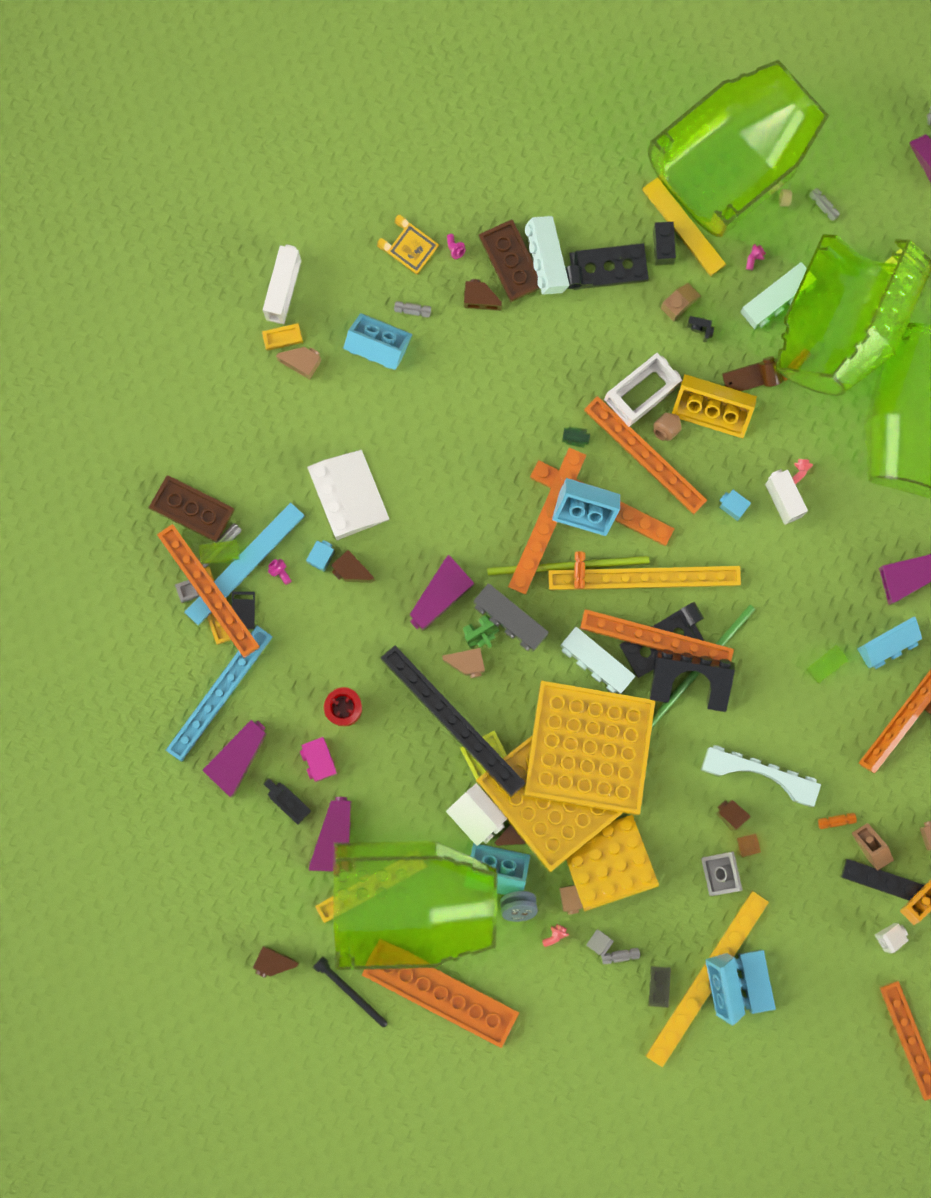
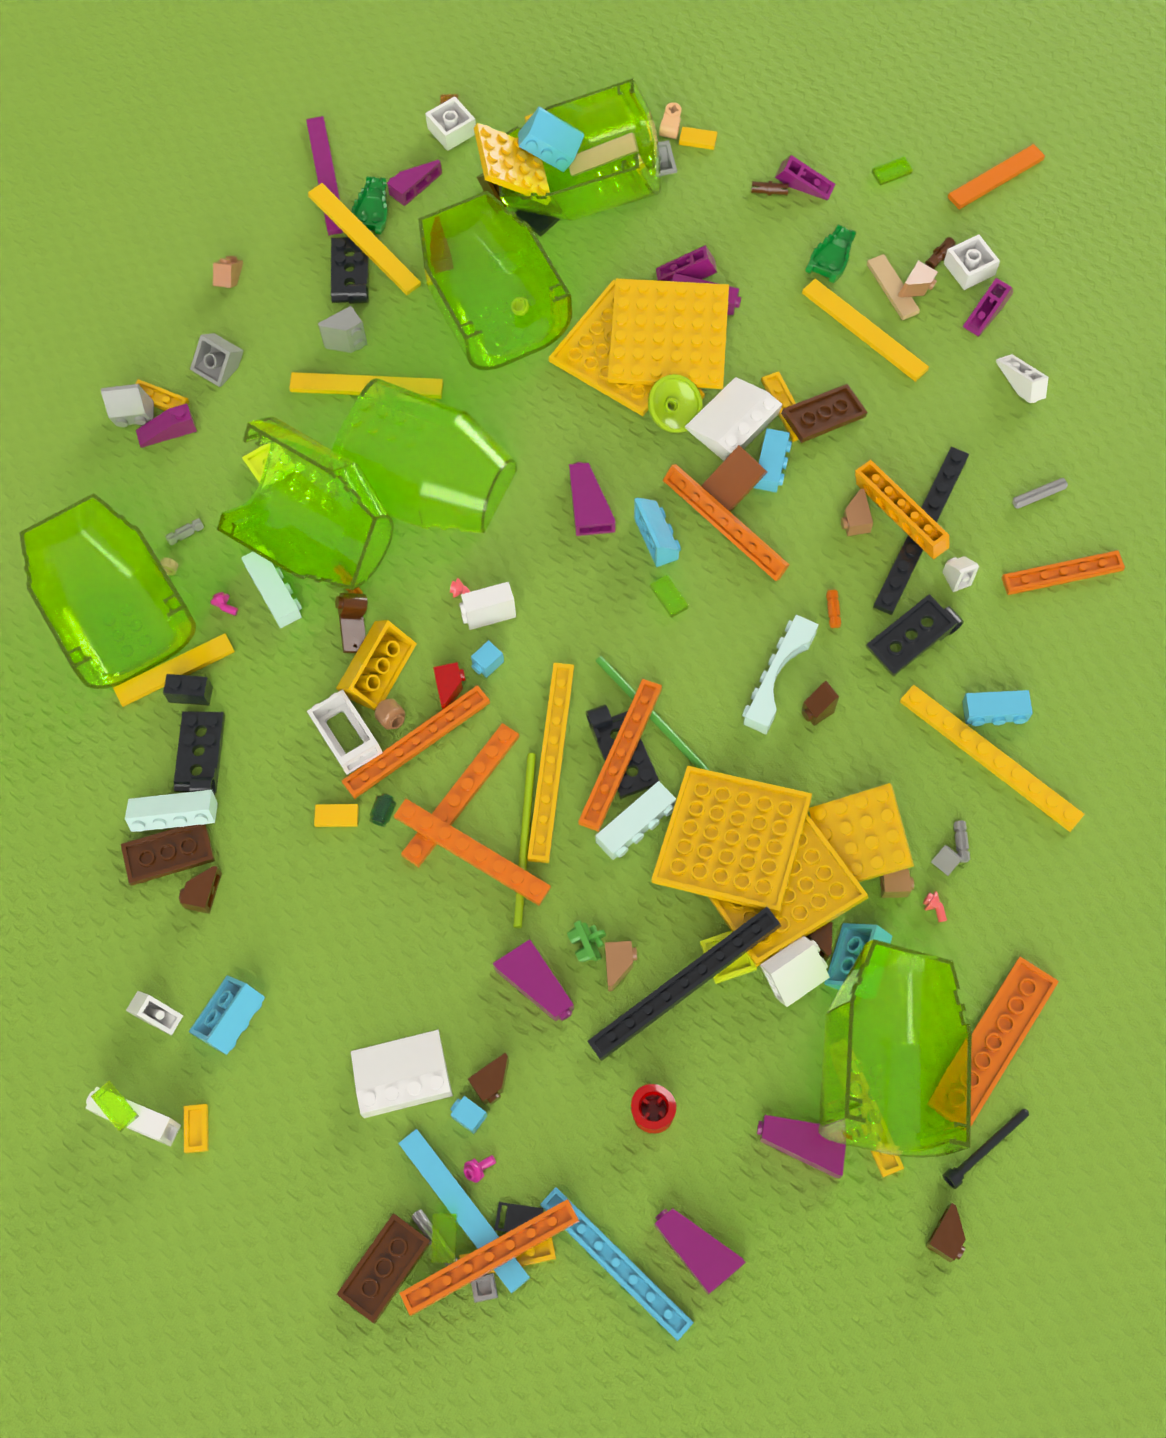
camera: 80 degrees left, 15 degrees down
black hinge [264,779,311,825] -> none
medium nougat slope [276,347,322,380] -> none
dark pink brick [300,737,338,782] -> none
yellow flag [377,215,439,275] -> none
light grey axle [394,301,431,317] -> none
dark pink plate [447,234,465,260] -> none
dark grey slope [474,583,549,652] -> none
head [500,891,538,922] -> none
medium azure slope [552,478,620,536] -> none
orange axle [574,551,585,589] -> none
clear smoke plate [648,966,671,1008] -> none
black arch [650,650,735,712] -> none
medium nougat slope [661,283,701,322] -> none
black bracket [687,316,714,343] -> none
light grey slope [701,852,742,896] -> none
medium azure slope [705,953,746,1025] -> none
clear orange tile [736,834,761,857] -> none
medium nougat slope [852,823,894,871] -> none
none -> clear neon green tile [91,1081,139,1132]
none -> white slope [126,991,183,1035]
none -> yellow tile [314,804,359,827]
none -> red slope [433,662,466,710]
none -> black hinge [866,594,964,677]

